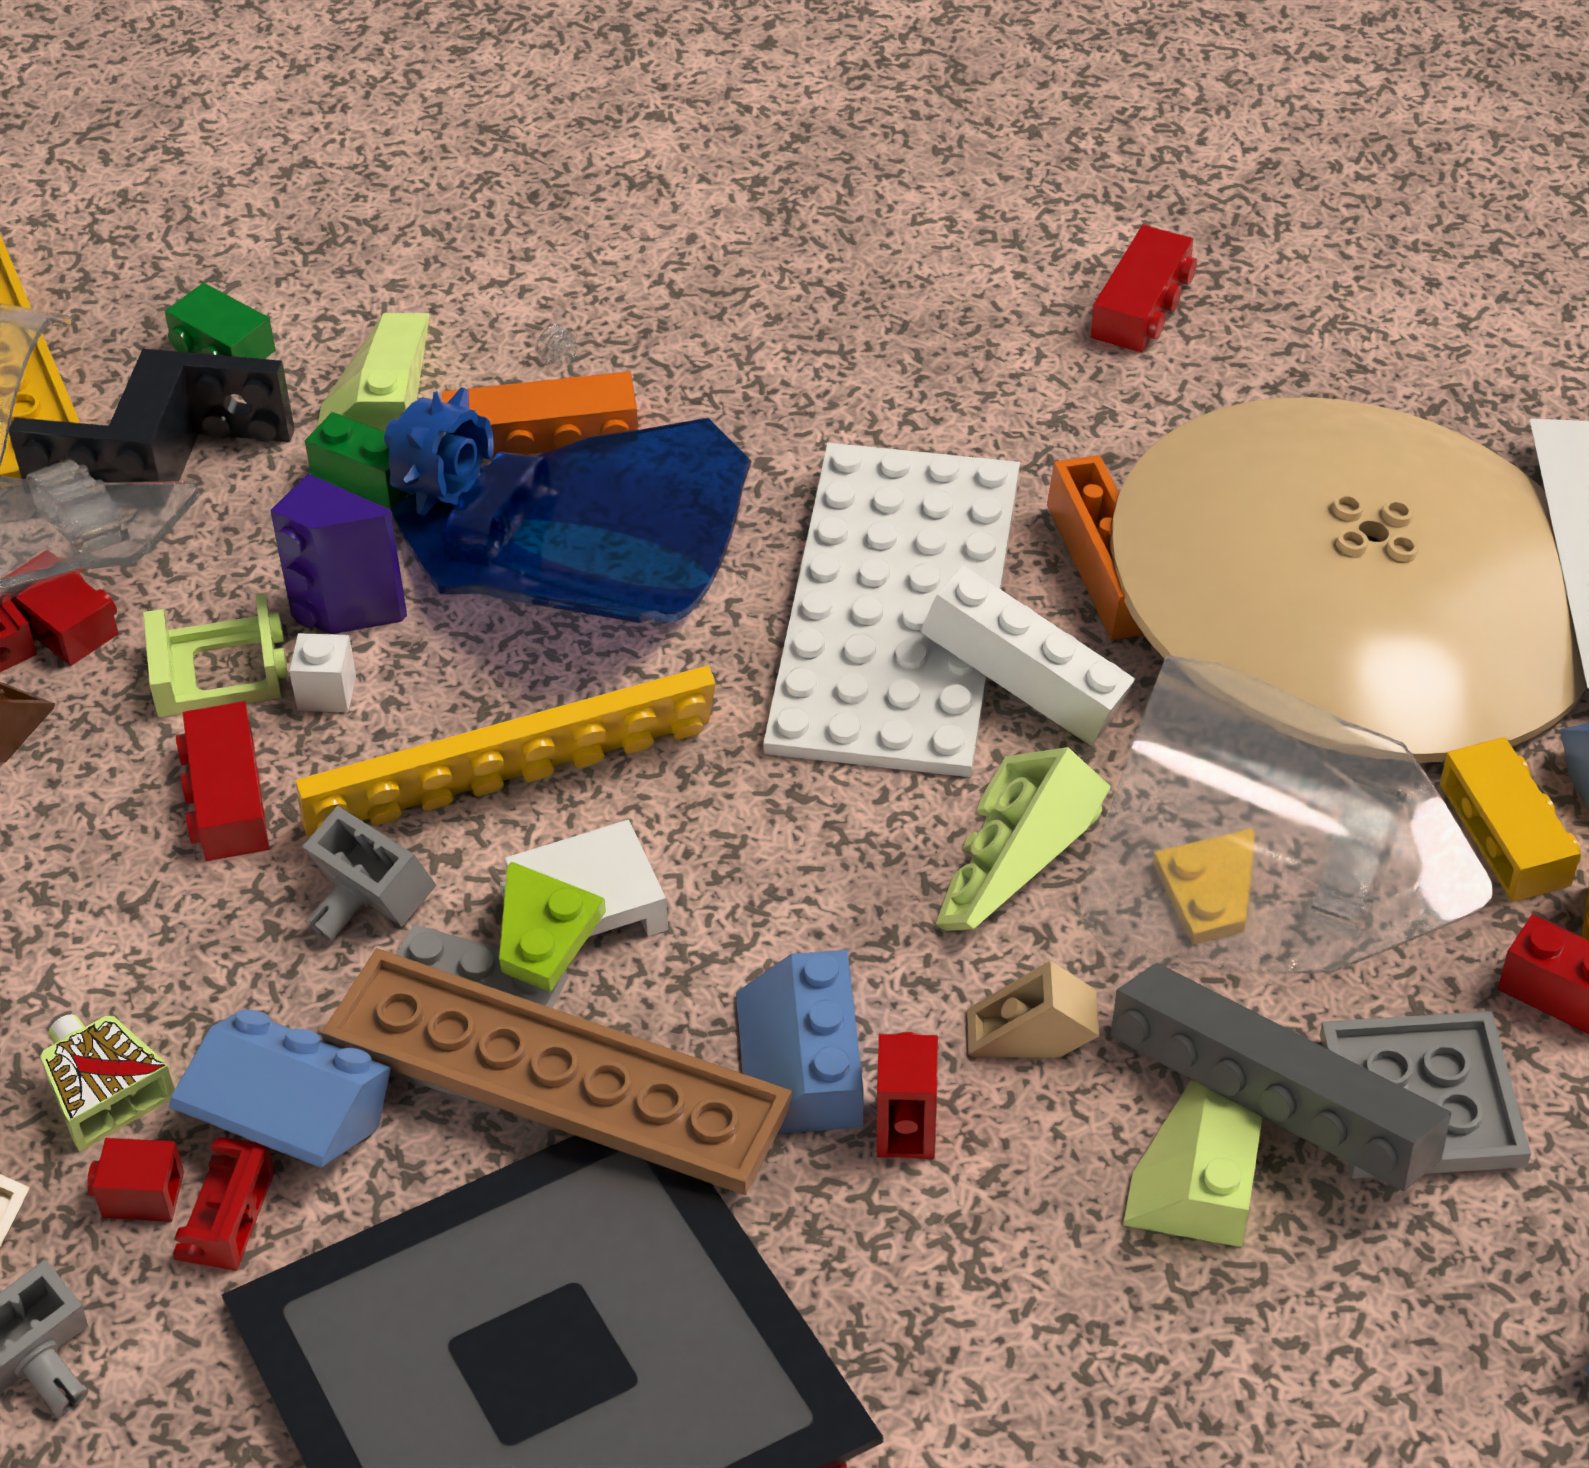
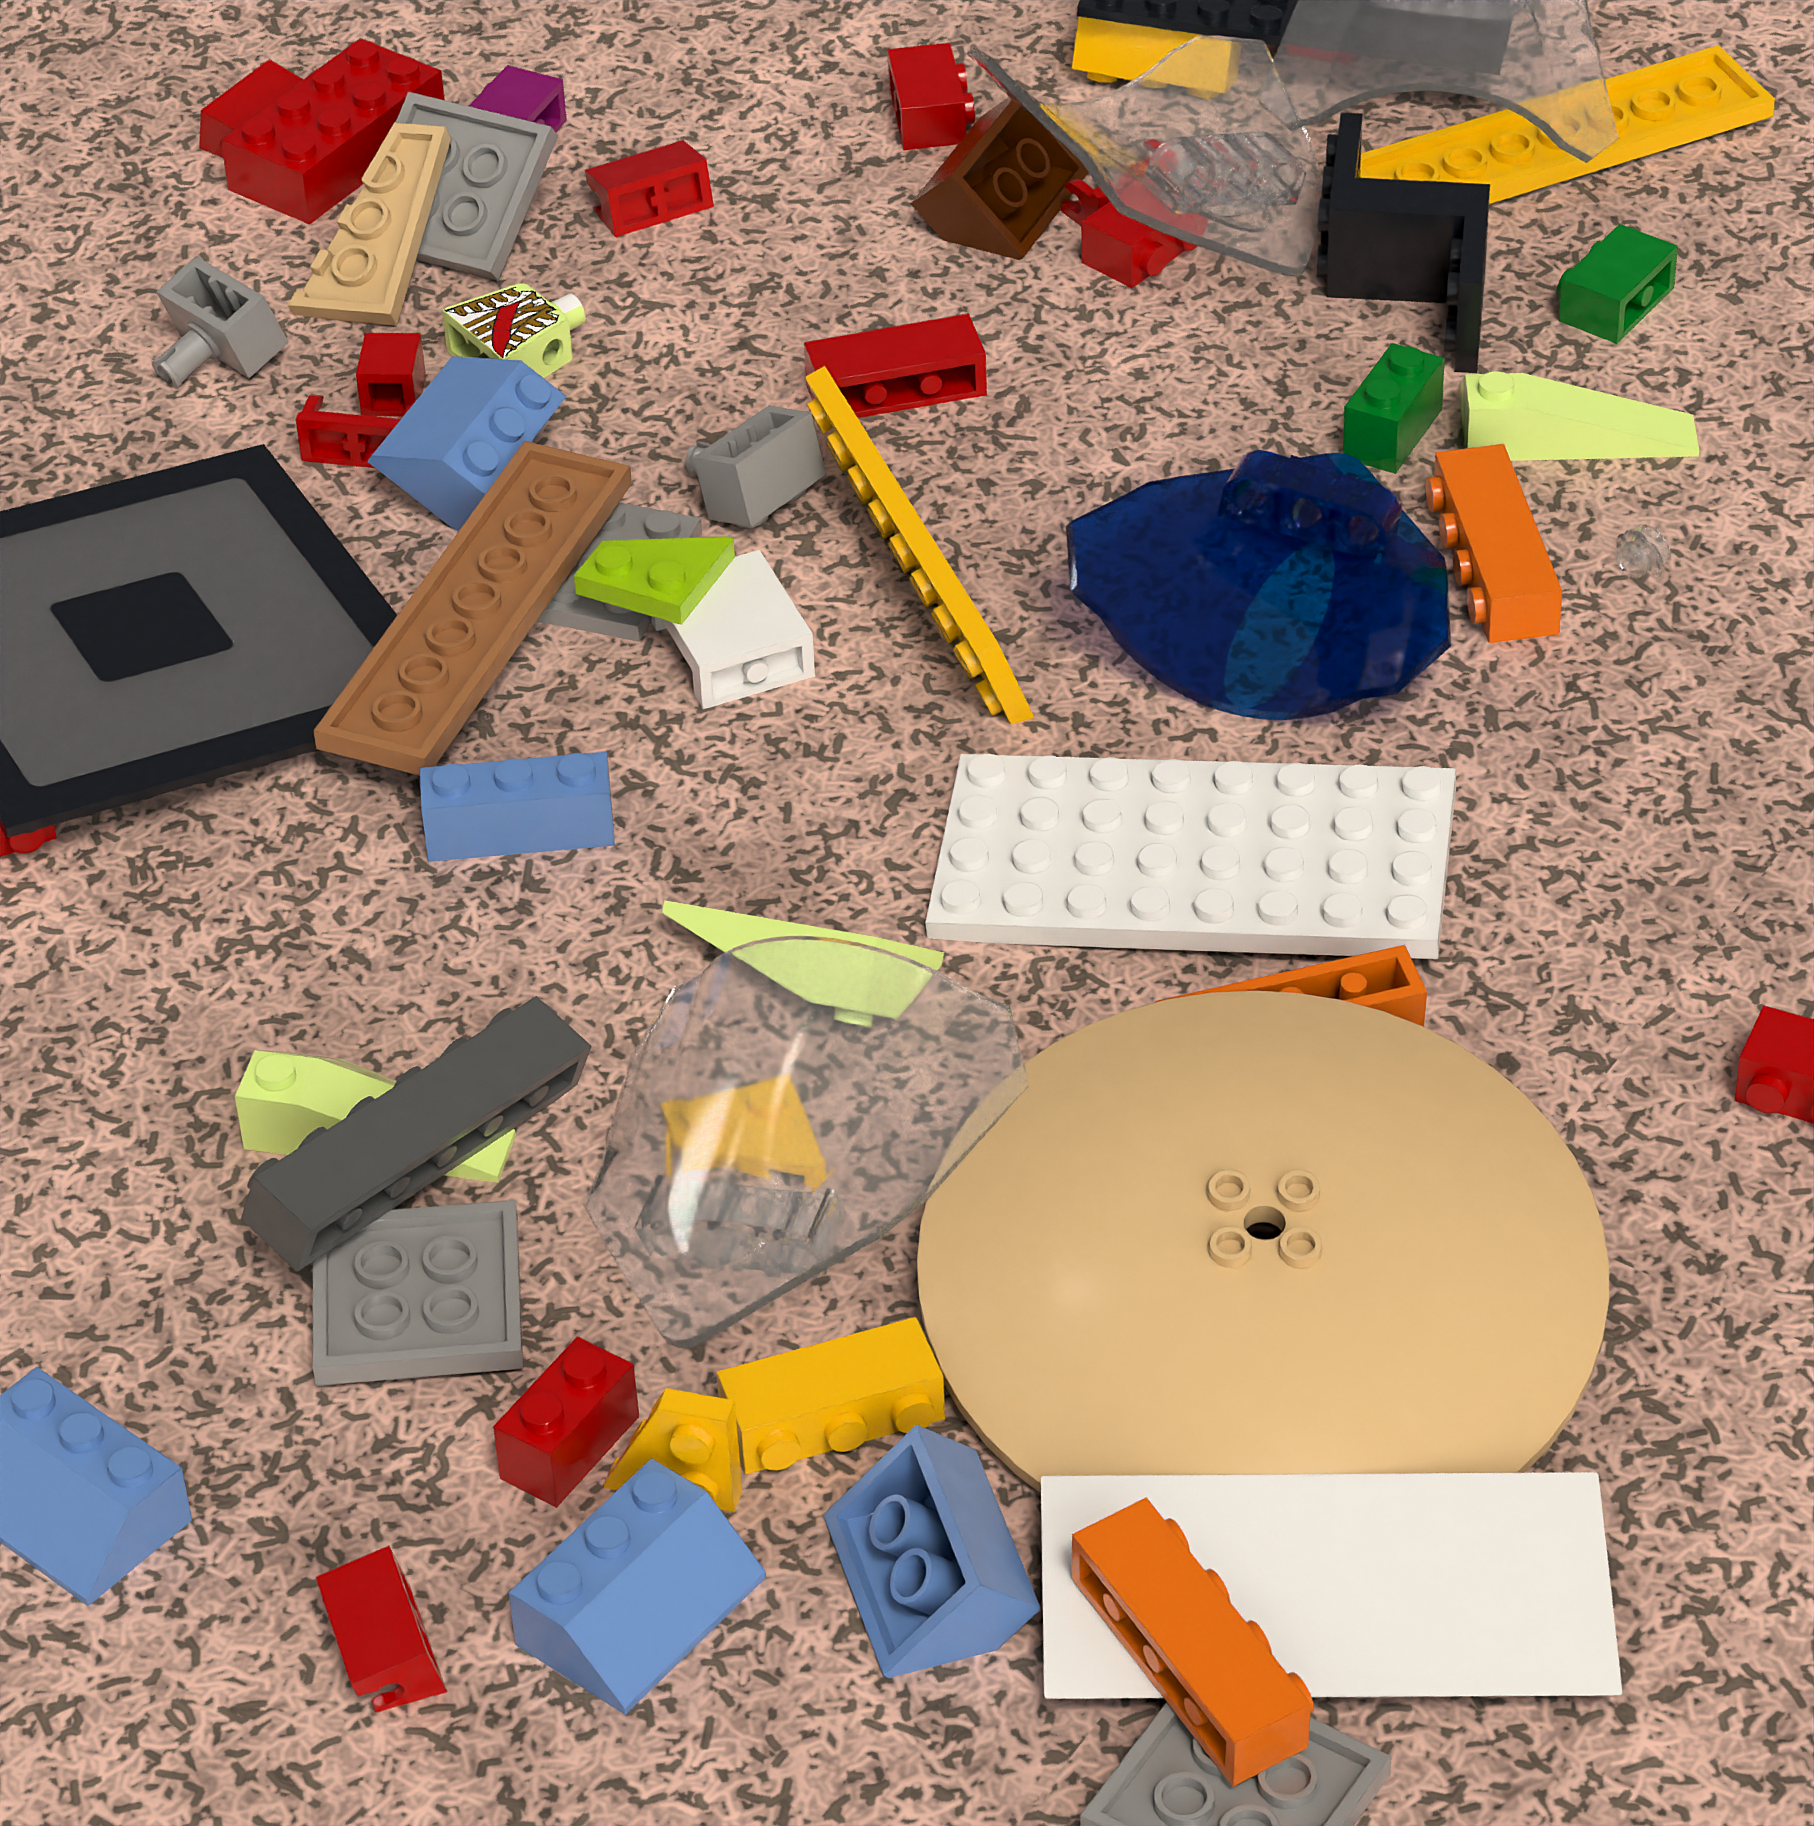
camera: 90 degrees right, 5 degrees down
yellowish green window [143,593,289,717] -> none
dark purple slope [270,474,407,634] -> none
white brick [289,633,356,713] -> none
blue brick [384,387,493,516] -> none
red brick [876,1032,938,1159] -> none
white brick [920,565,1135,746] -> none
tan slope [967,960,1099,1058] -> none

